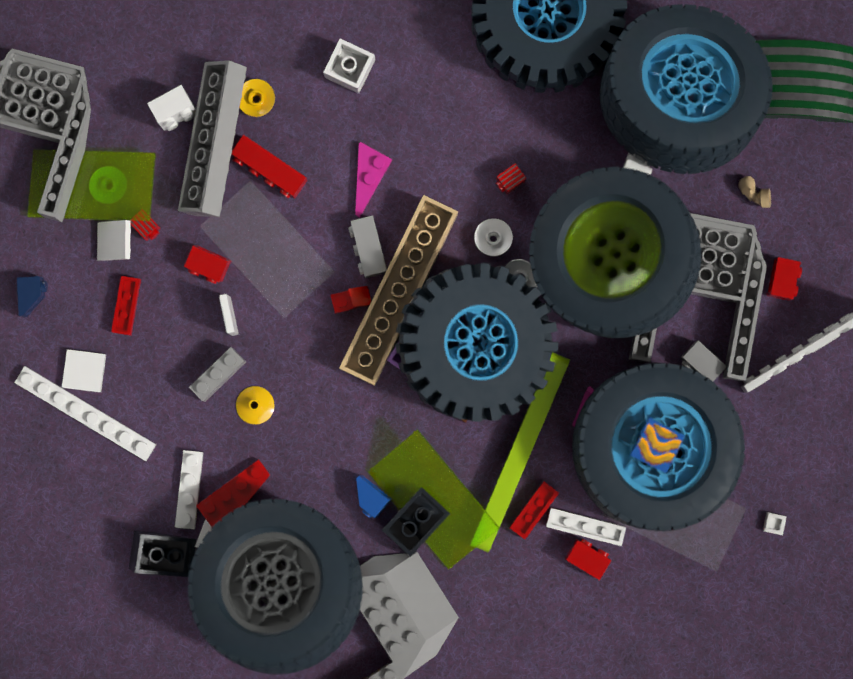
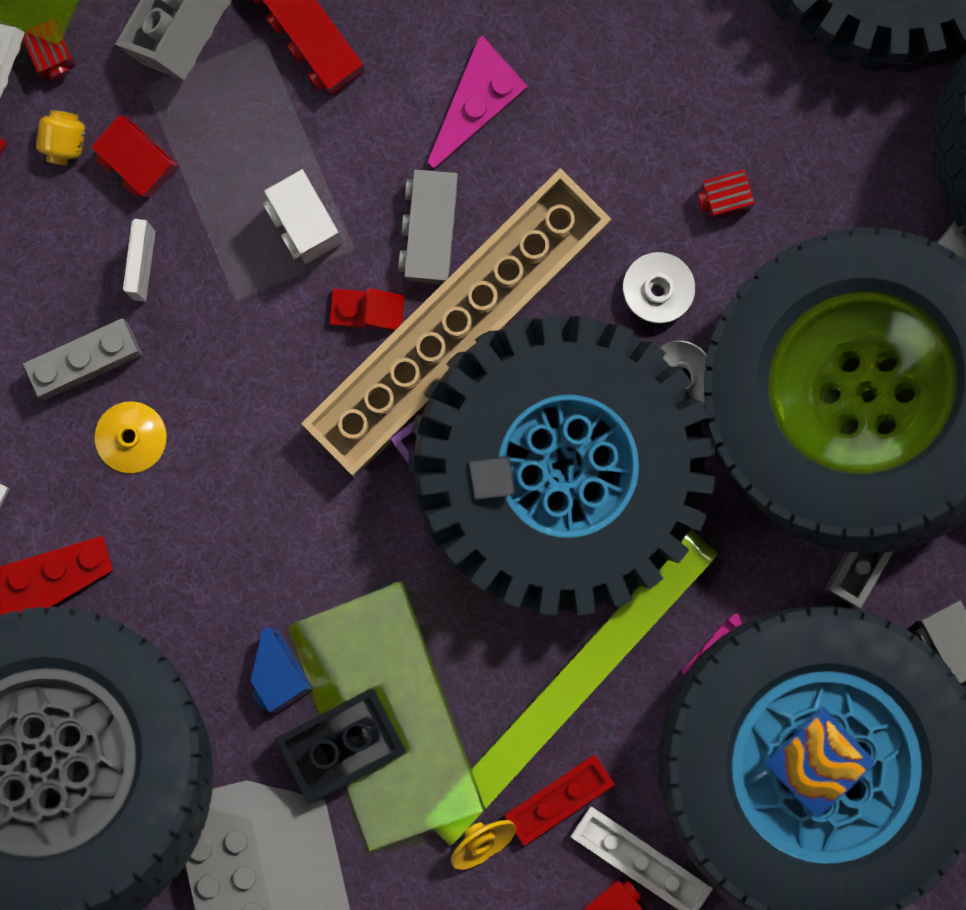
camera: 20 degrees right, 0 degrees up
none -> yellow head [36,110,85,165]
none -> white brick [263,169,342,264]
none -> yellow dish [451,820,516,870]
none -> black slope [469,455,515,499]

